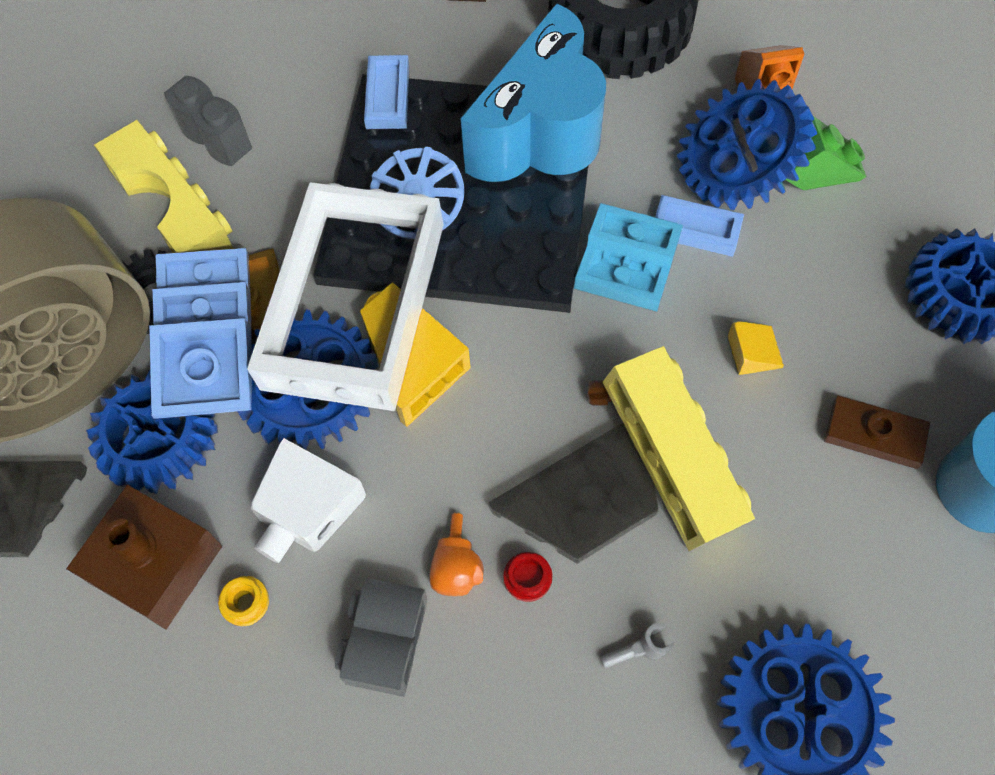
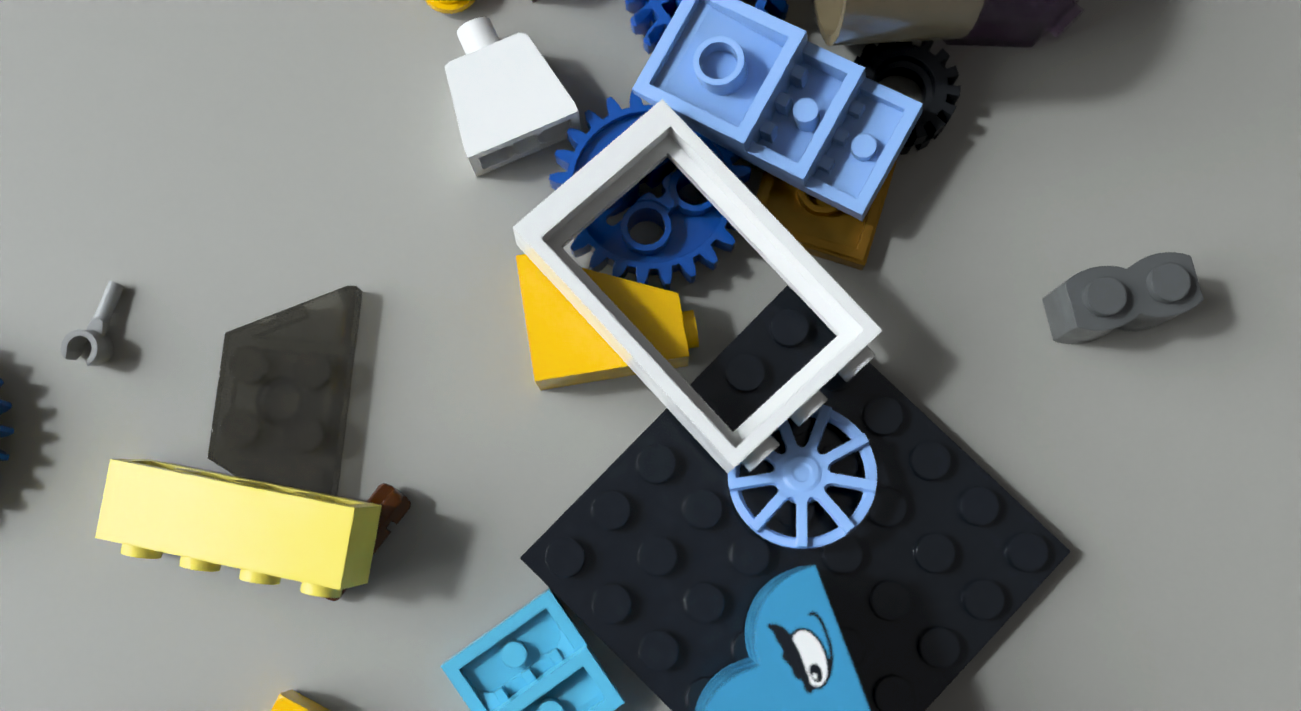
camera: 125 degrees right, 15 degrees up
light yellow arch [94,120,233,253] -> none
dark grey brick [335,578,428,697] -> none
light blue tile [364,55,409,129] -> none
orange piece [429,513,484,596] -> none
red plate [503,552,553,602] -> none

